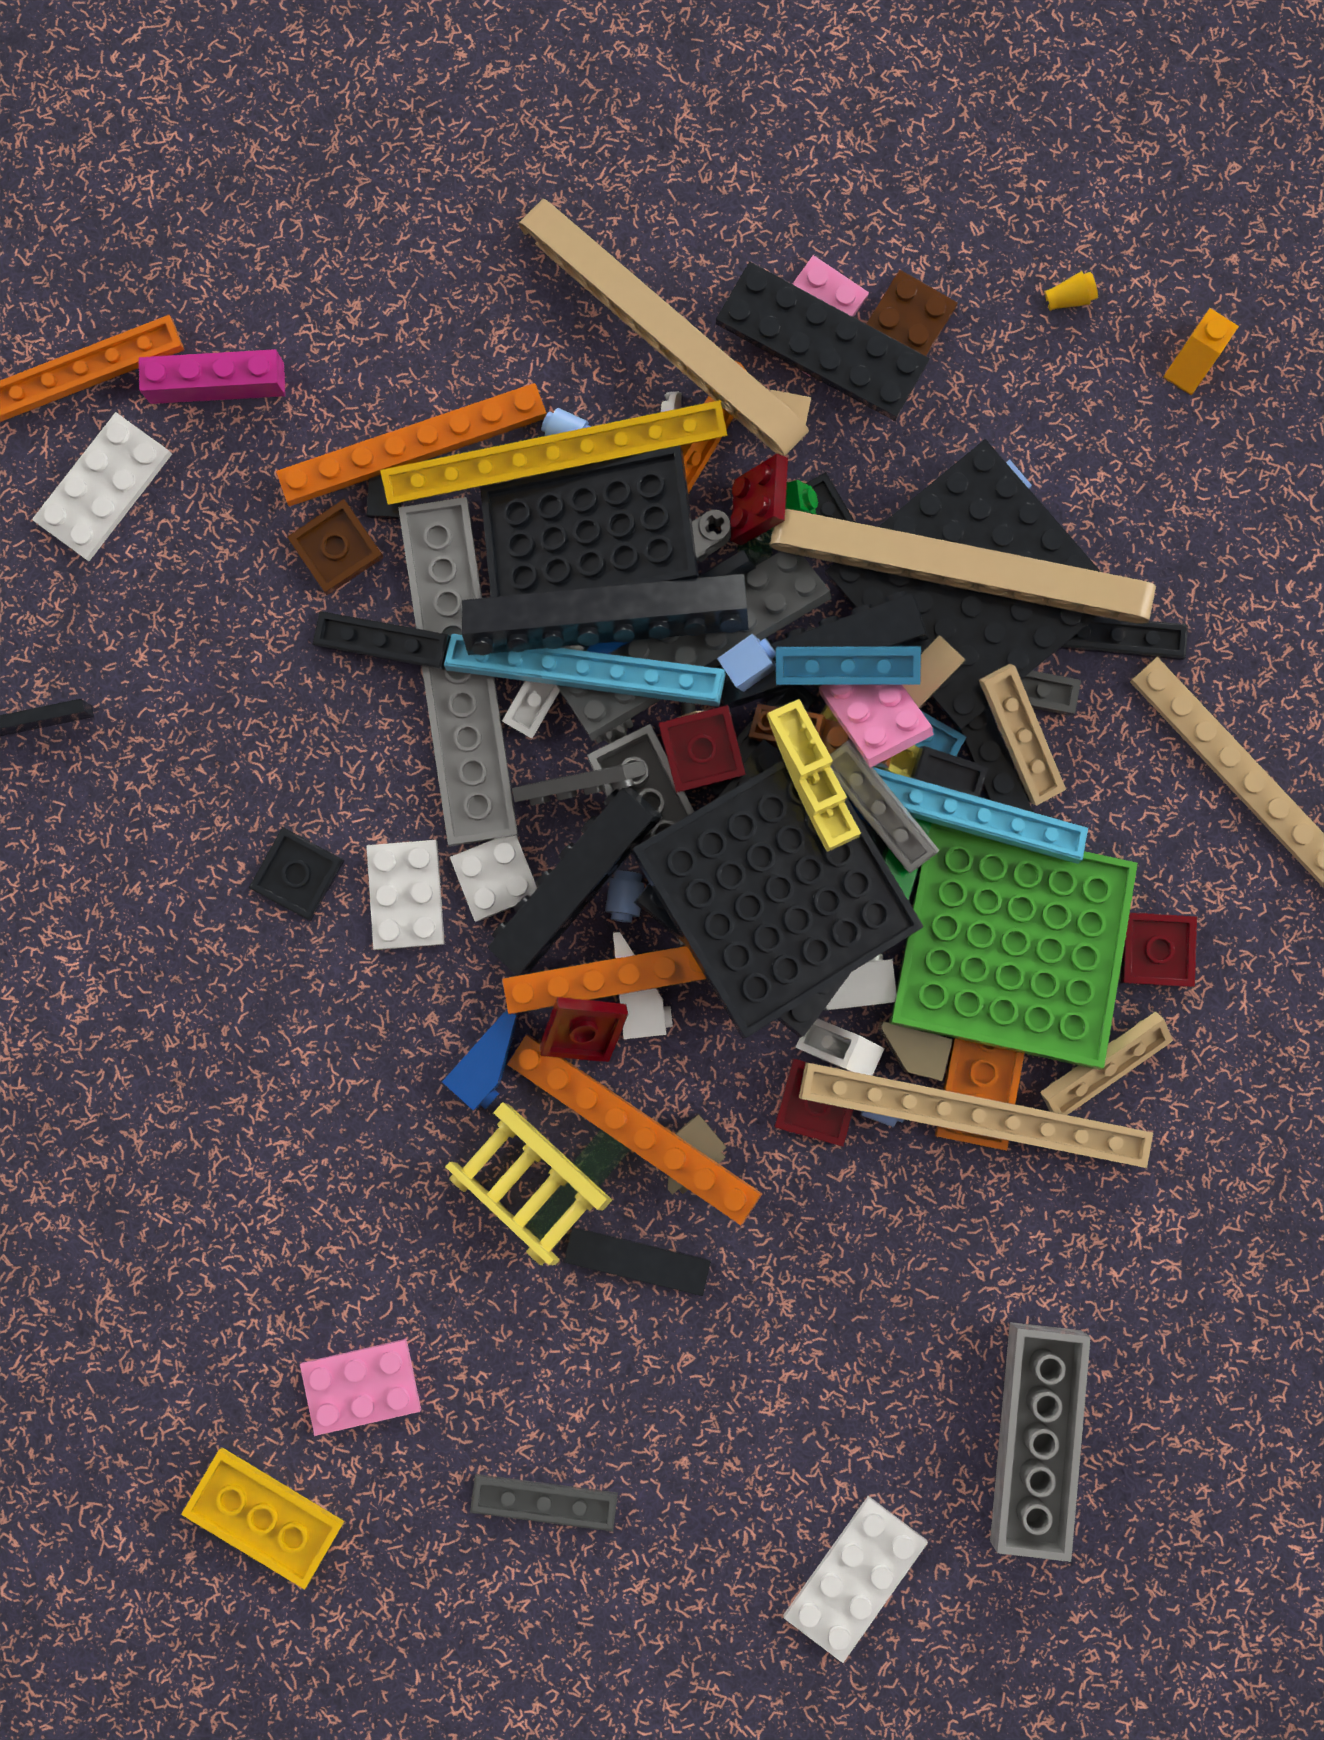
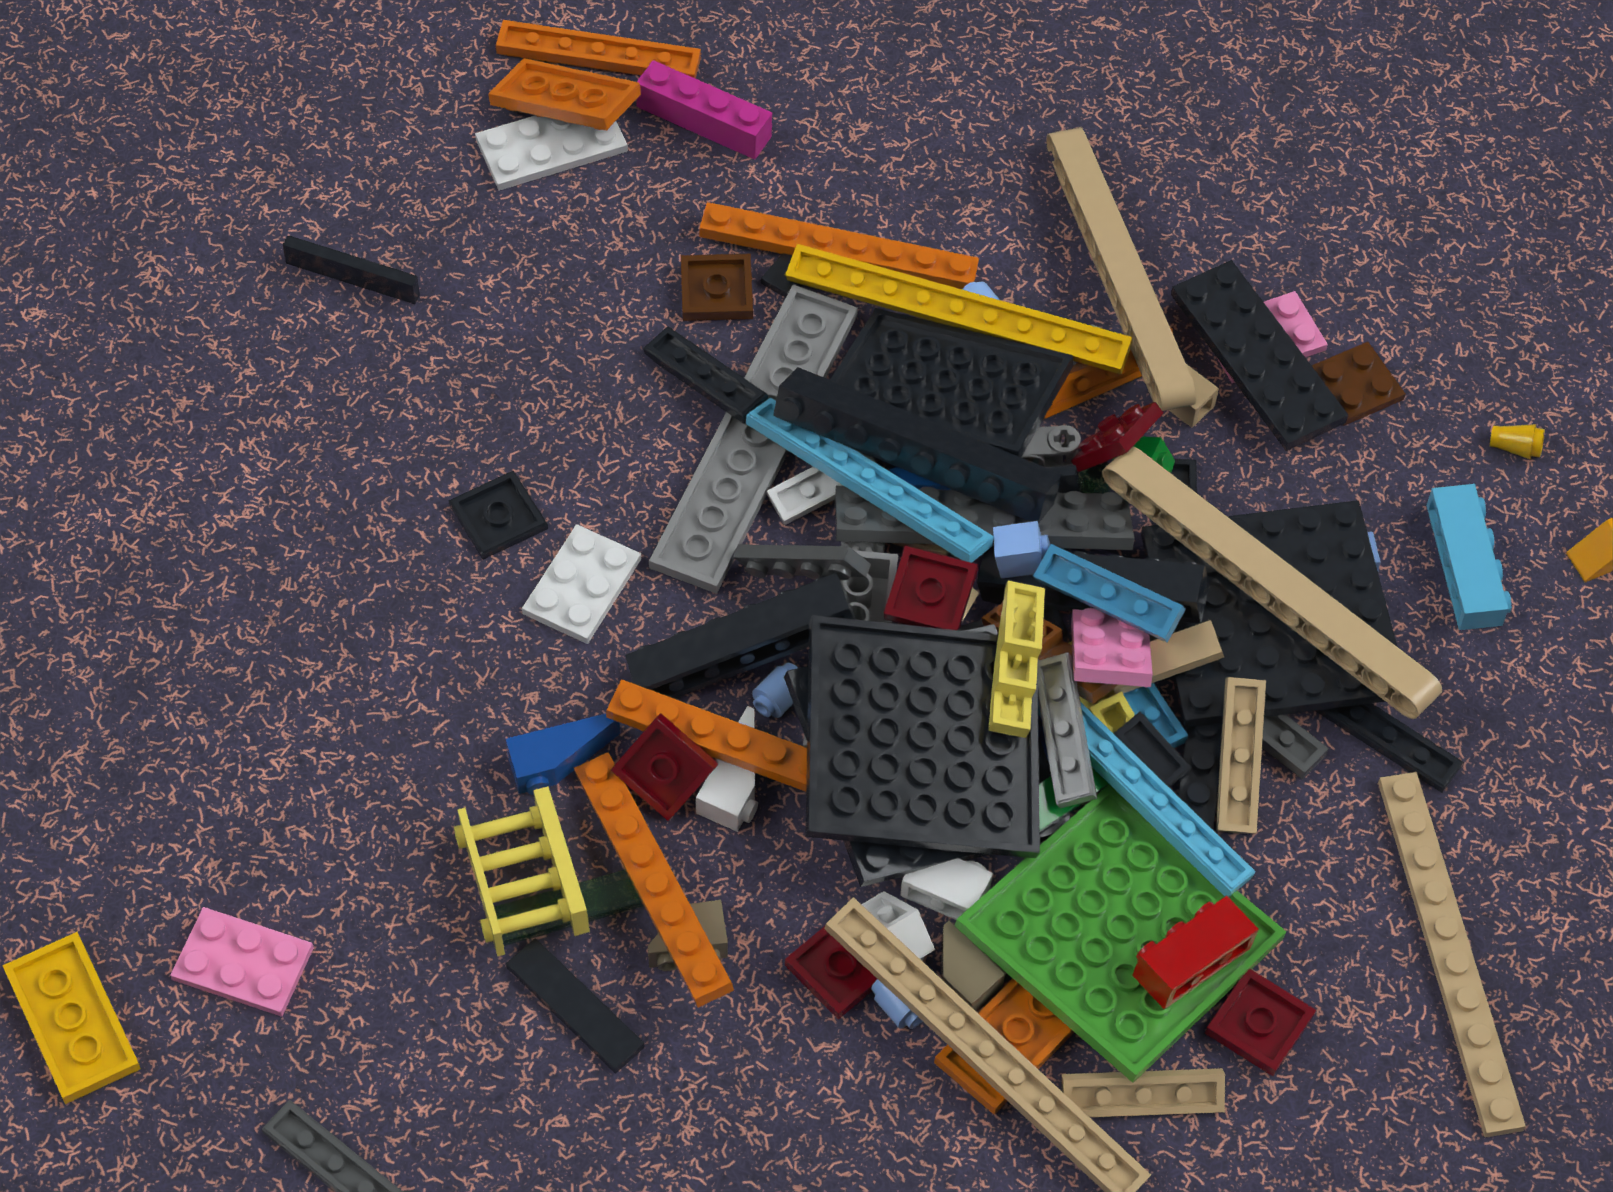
camera: 25 degrees right, 25 degrees down
white plate [450,835,537,922] -> none
none -> orange plate [488,58,641,131]
none -> red brick [1132,895,1259,1010]
none -> medium azure brick [1426,484,1511,630]

